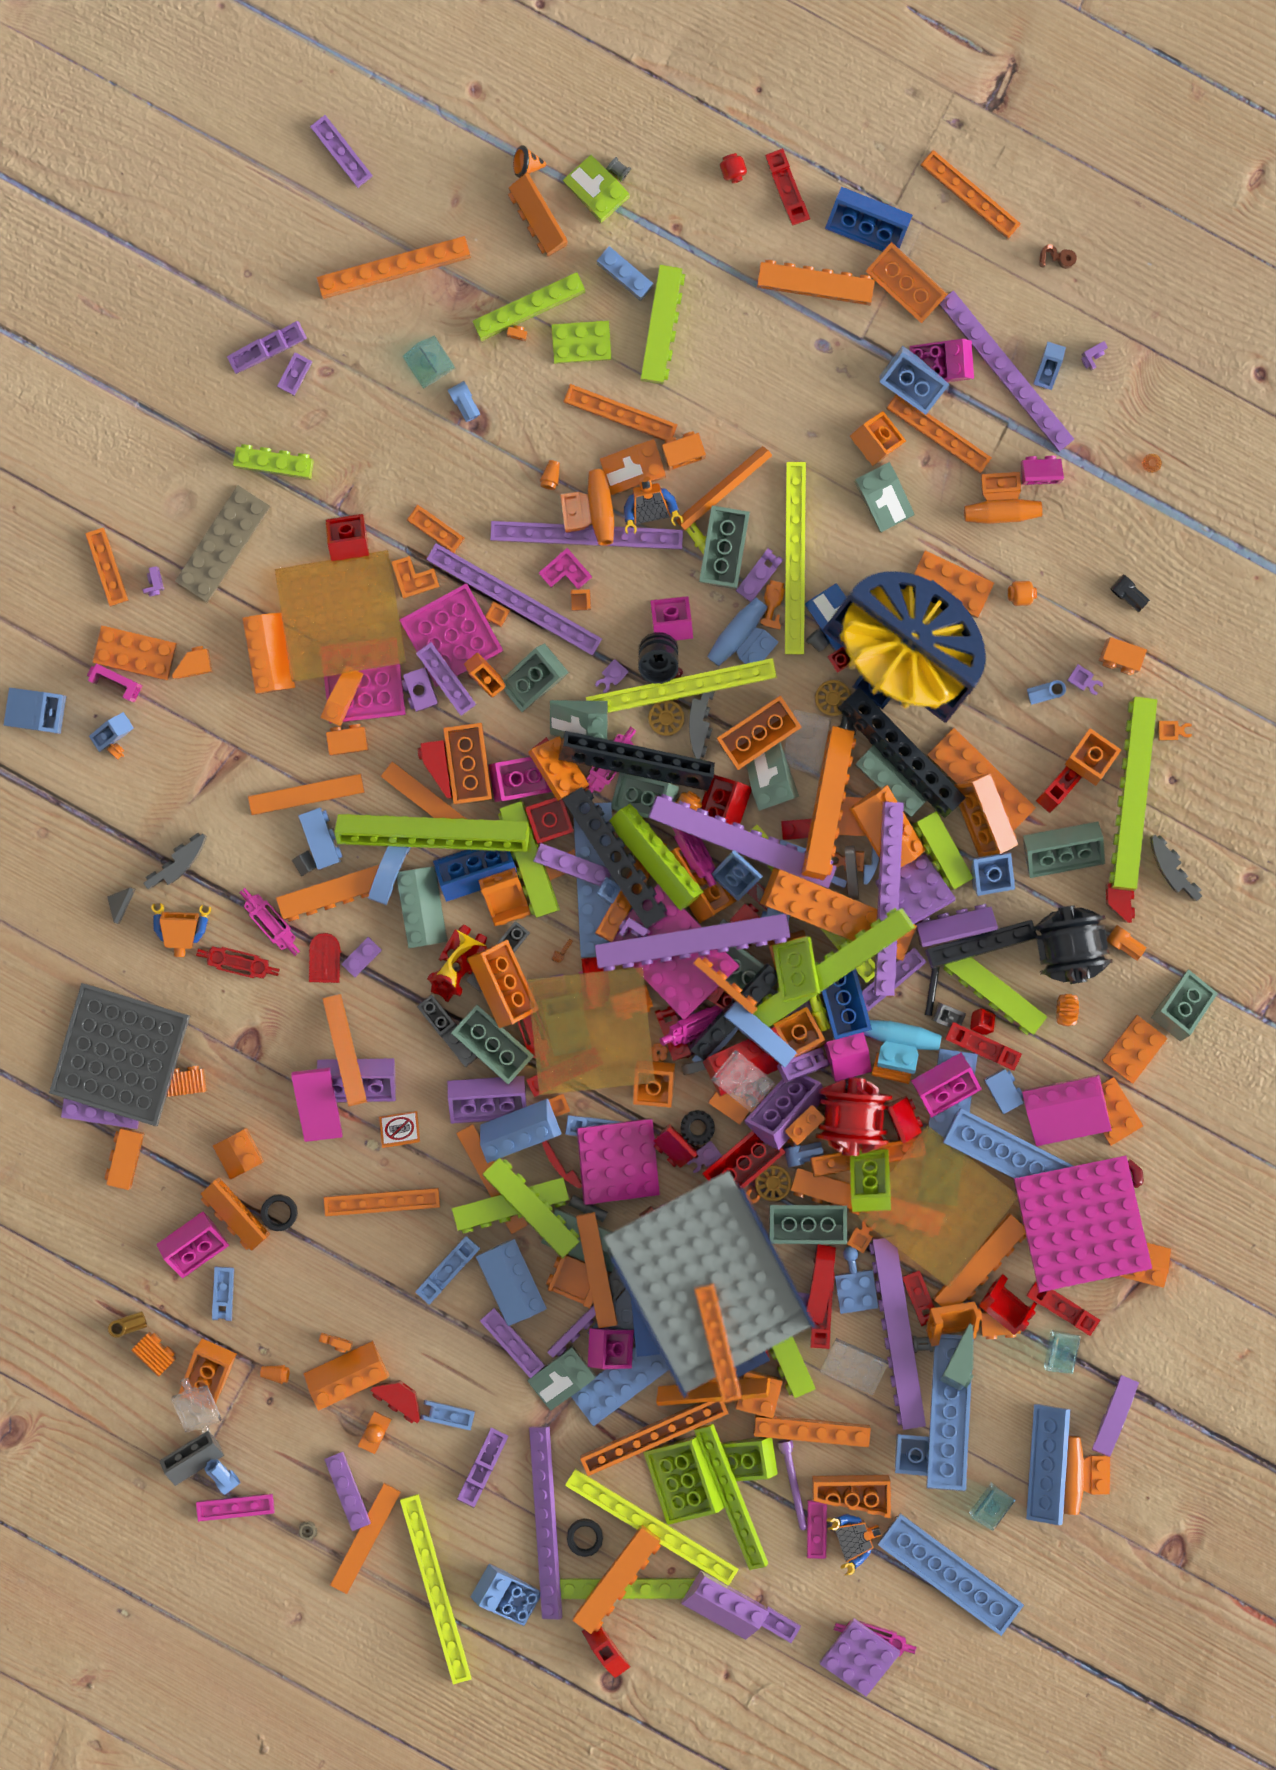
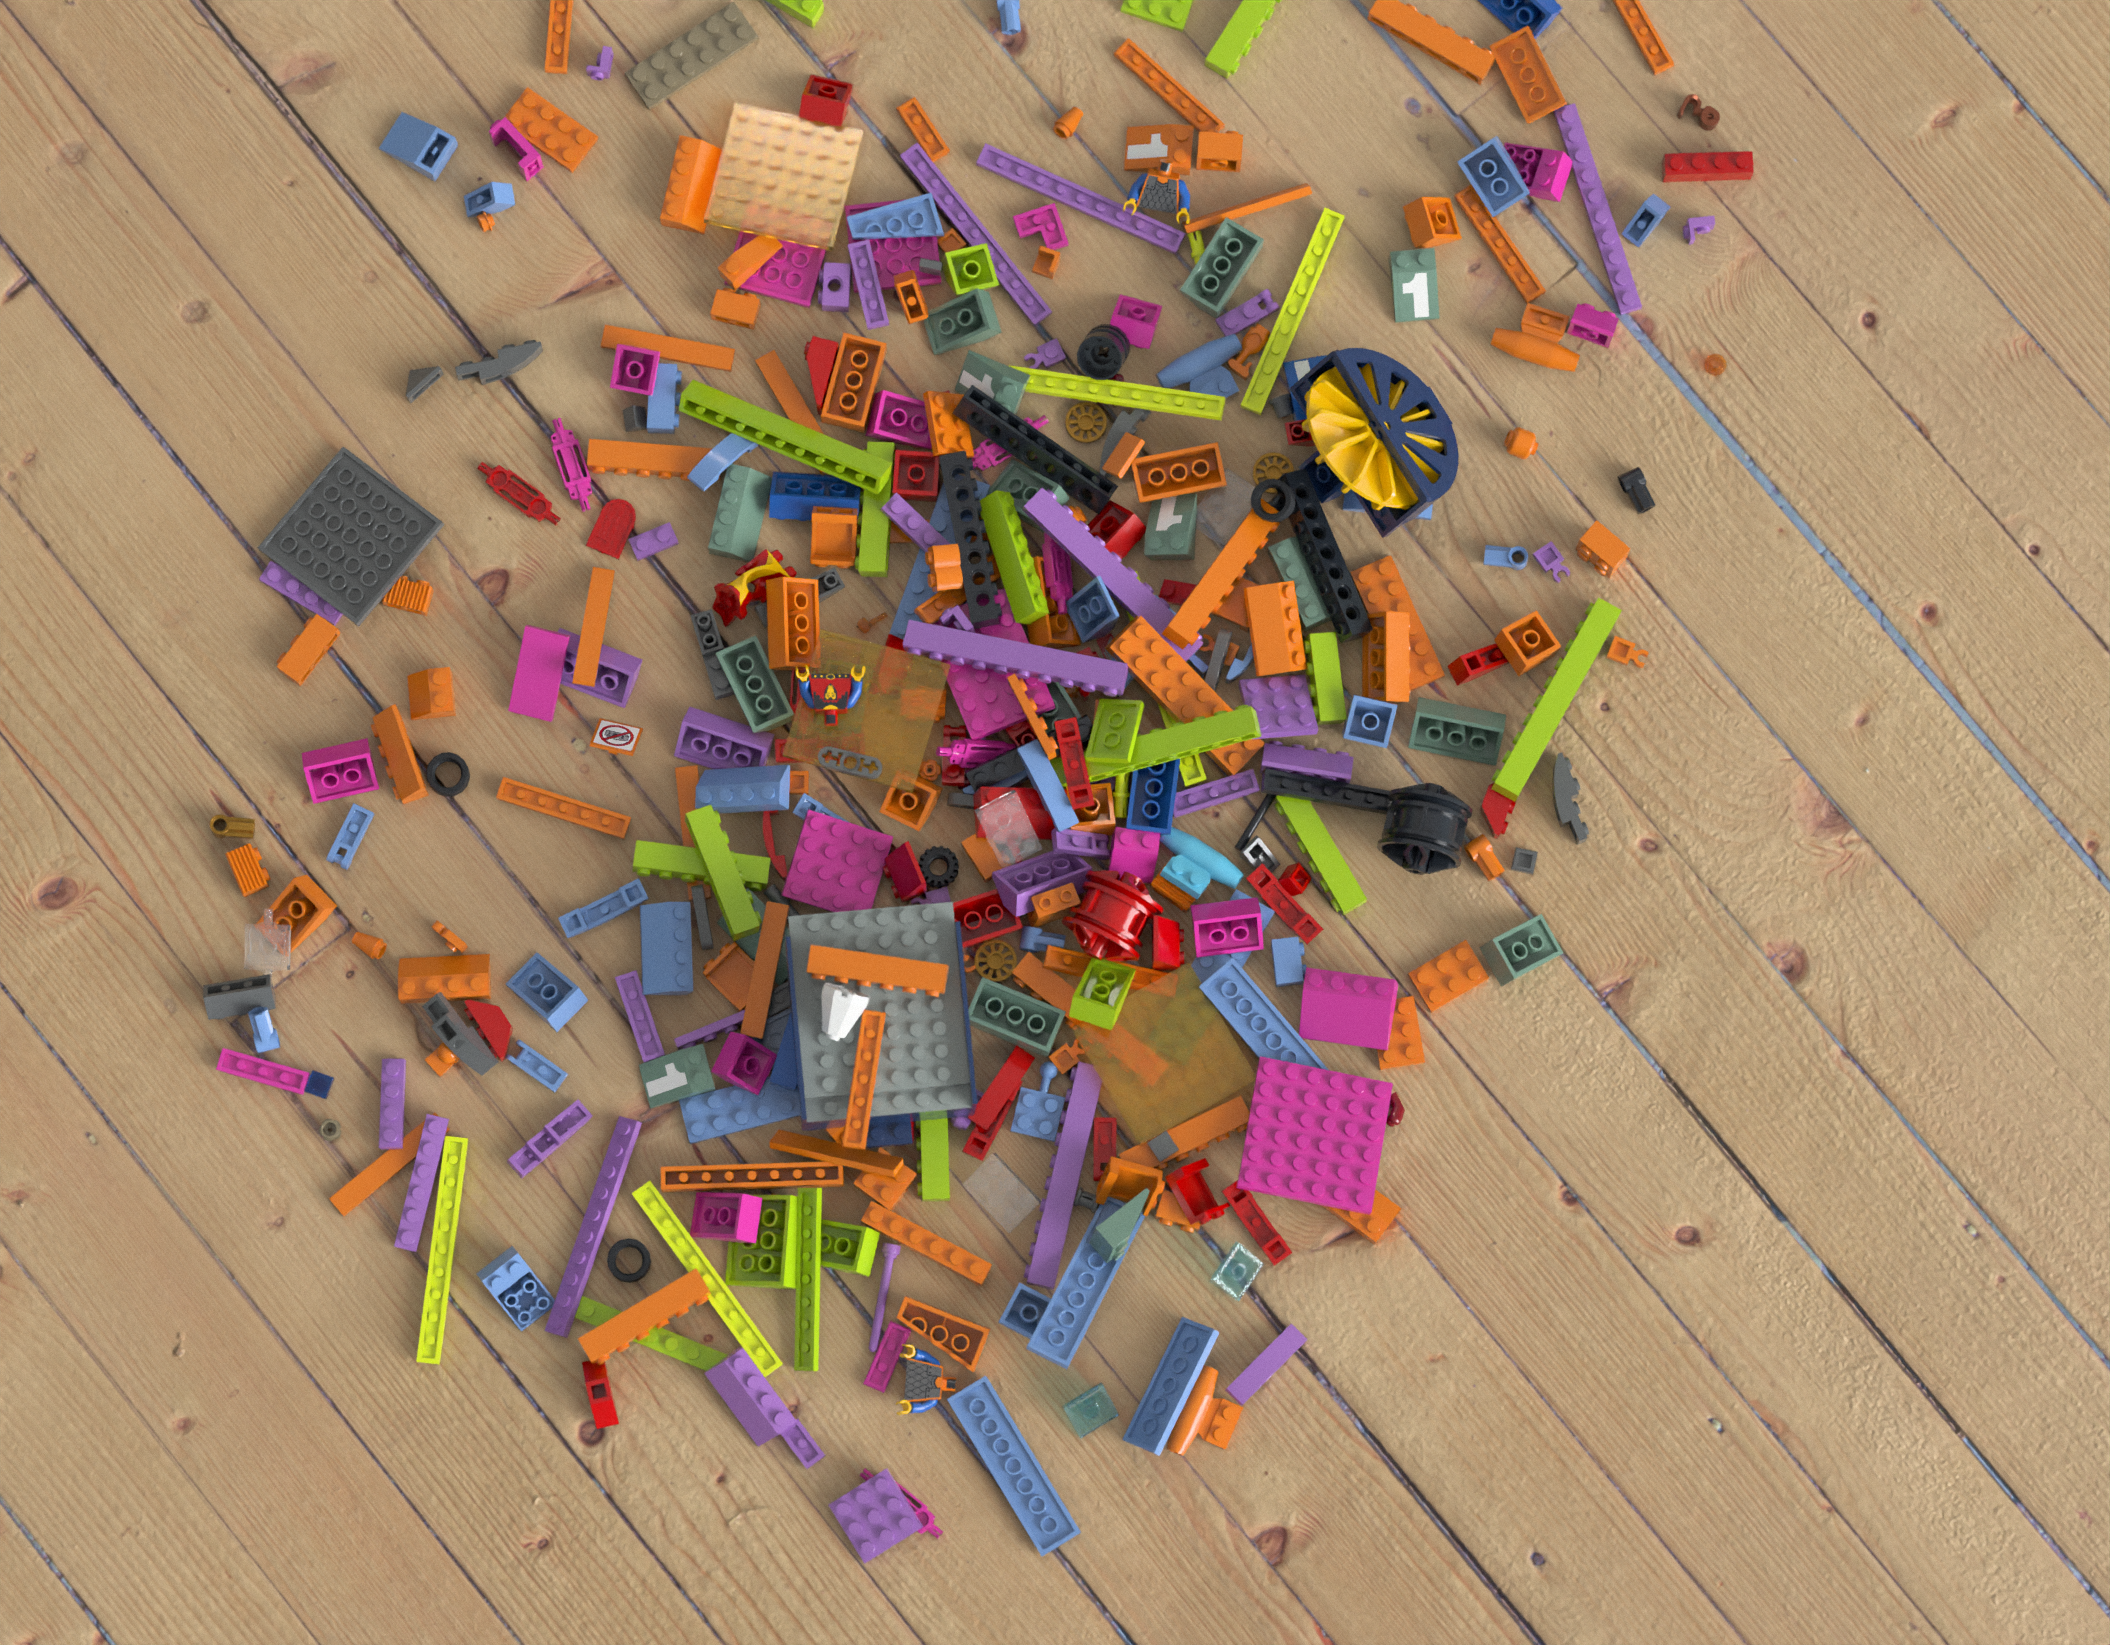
camera: 20 degrees right, 10 degrees down
orange torso [151,903,211,957] -> none
orange slope [172,646,213,679] -> none
orange plate [392,556,440,599] -> none
orange plate [560,469,614,546] -> none
medium lavender plate [874,802,904,996] -> none
orange plate [914,550,994,618] -> none
orange gear [1056,994,1079,1026] -> none
none -> clear blue plate [304,1070,334,1100]
none -> medium lavender plate [394,1114,449,1252]
none -> dark grey slope [422,992,498,1076]
none -> medium blue slope [506,952,589,1032]
none -> dark pink slope [610,344,660,396]
none -> dark pink slope [690,1192,762,1243]
none -> dark grey beam [691,885,714,951]
none -> torso [795,664,866,726]
none -> orange brick [806,945,949,997]
none -> dark grey beam [818,746,882,779]
none -> white cone [822,982,870,1041]
none -> medium blue wing [847,193,944,240]
none -> dark grey tile [919,258,943,276]
none -> orange brick [925,544,963,592]
none -> lime slope [940,243,999,296]
none -> red slope [1054,717,1095,810]
none -> orange tile [1102,432,1145,479]
none -> dark grey tile [1147,1131,1179,1162]
none -> black tyre [1251,479,1295,523]
none -> dark grey tile [1511,847,1538,875]
none -> red brick [1662,151,1754,182]

